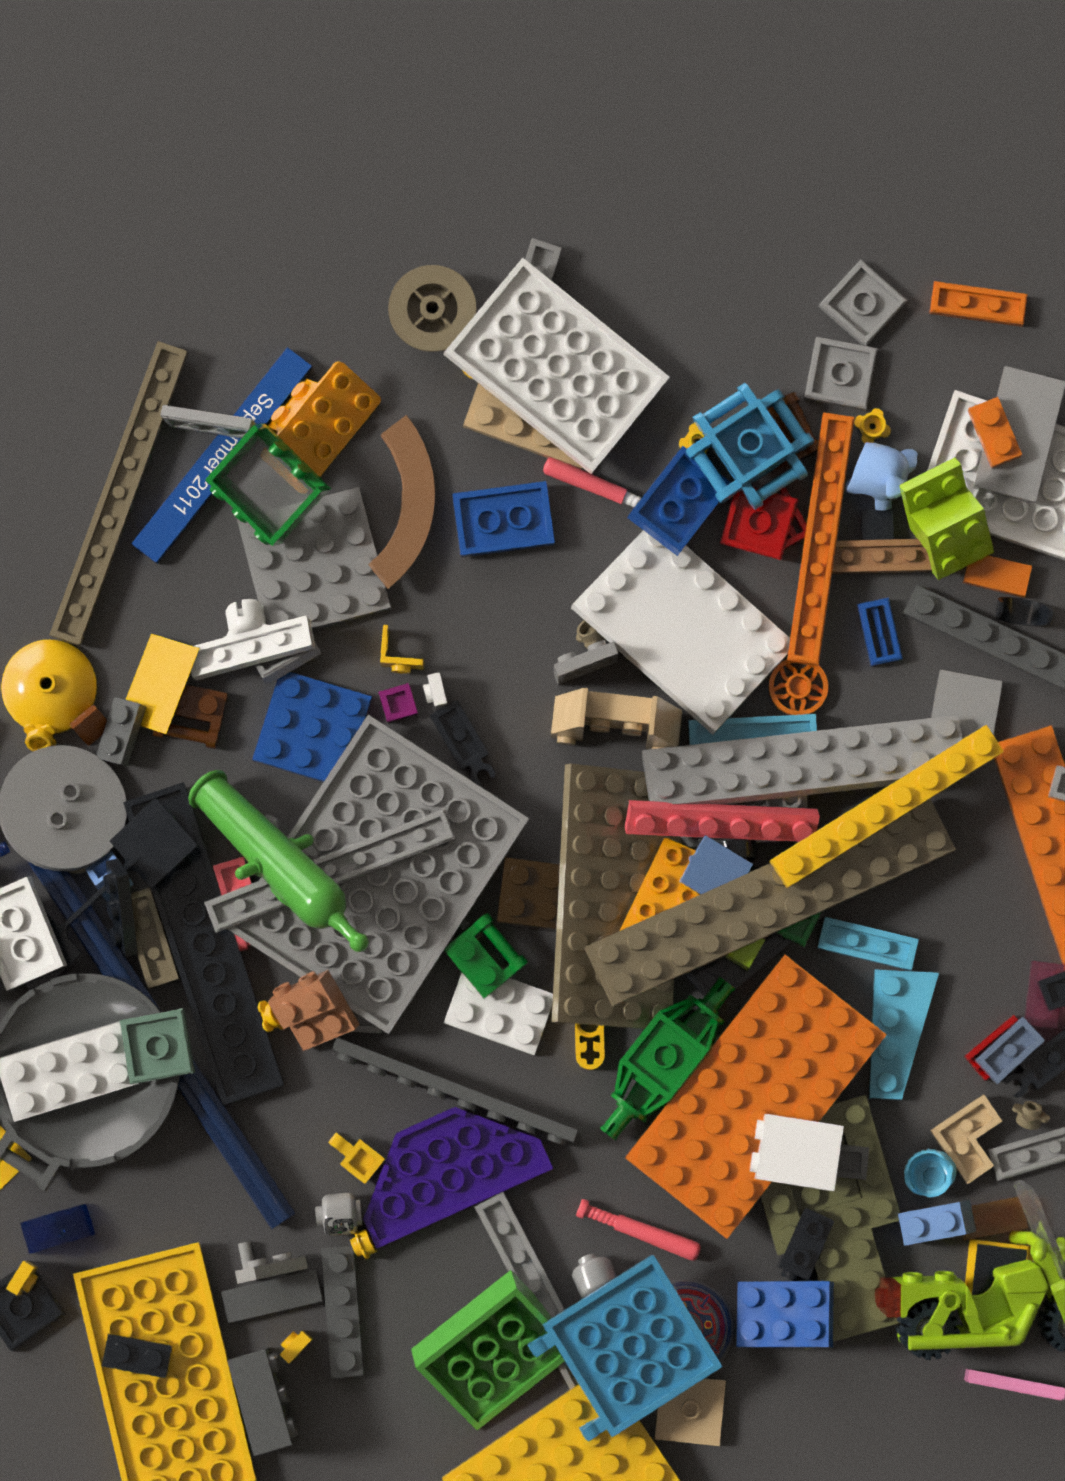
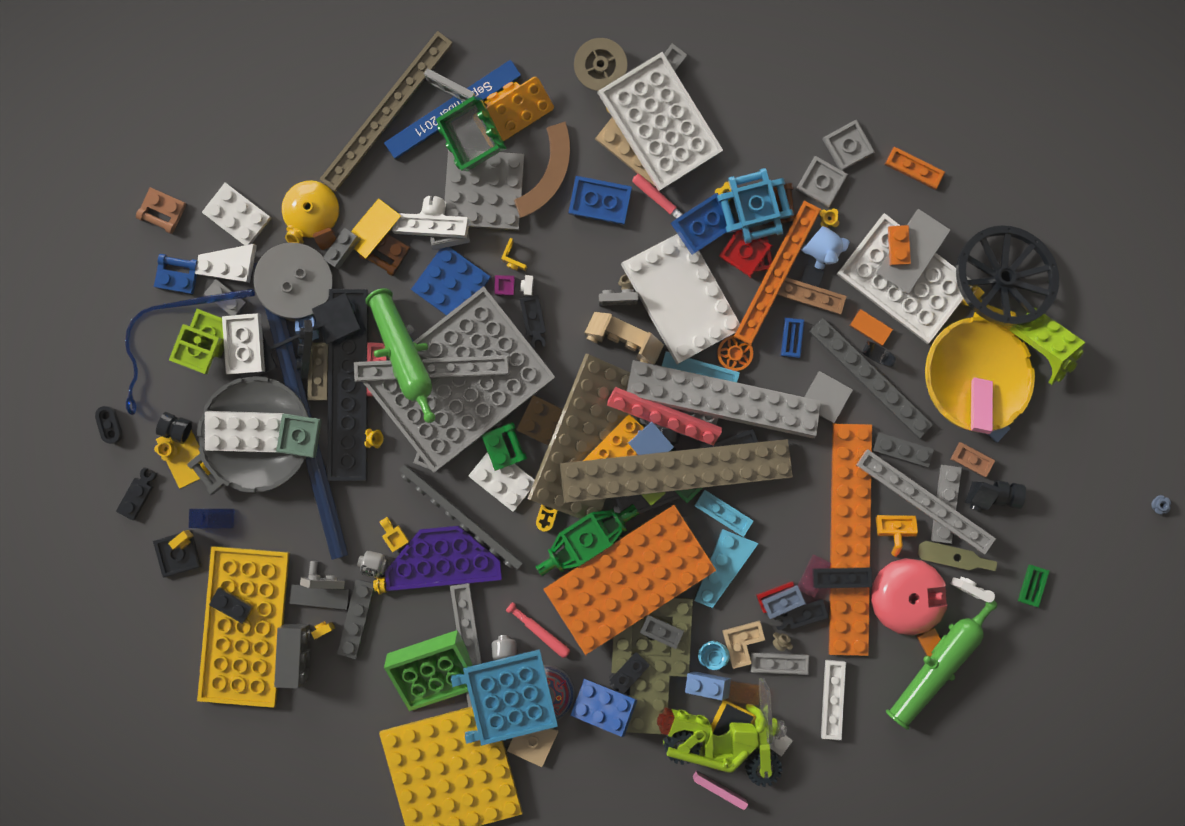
camera: 20 degrees right, 5 degrees up
nougat plate [268,970,360,1051] -> none
white brick [750,1114,844,1191] -> none
yellow plate [769,725,1004,888] -> none
lime bracket [899,457,994,580] -> none

